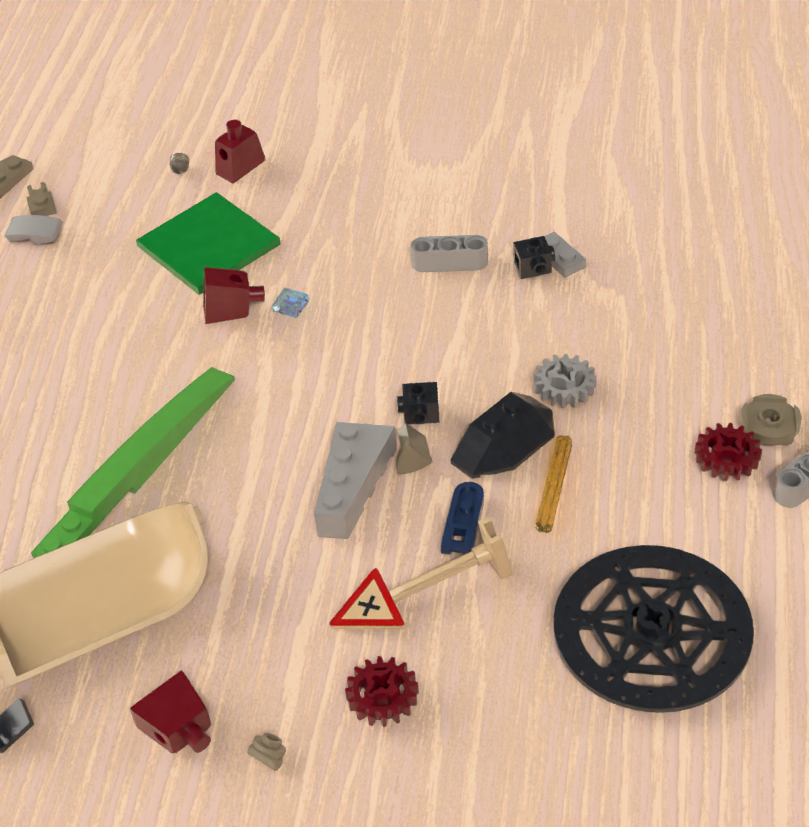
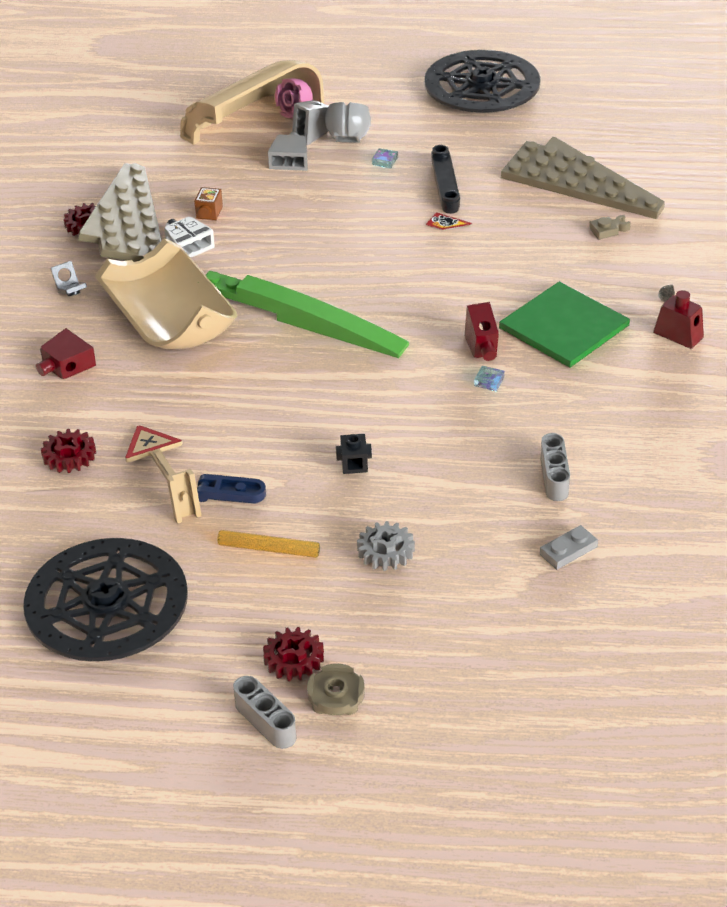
camera: 85 degrees right, 5 degrees down
light grey slope [4,215,63,245] -> none
dark tan plate [247,733,286,771] -> none
light grey wedge [314,422,397,539] -> none
dark tan tile [396,423,432,474] -> none
black wedge [451,392,555,479] -> none
black brick [513,236,555,279] -> none

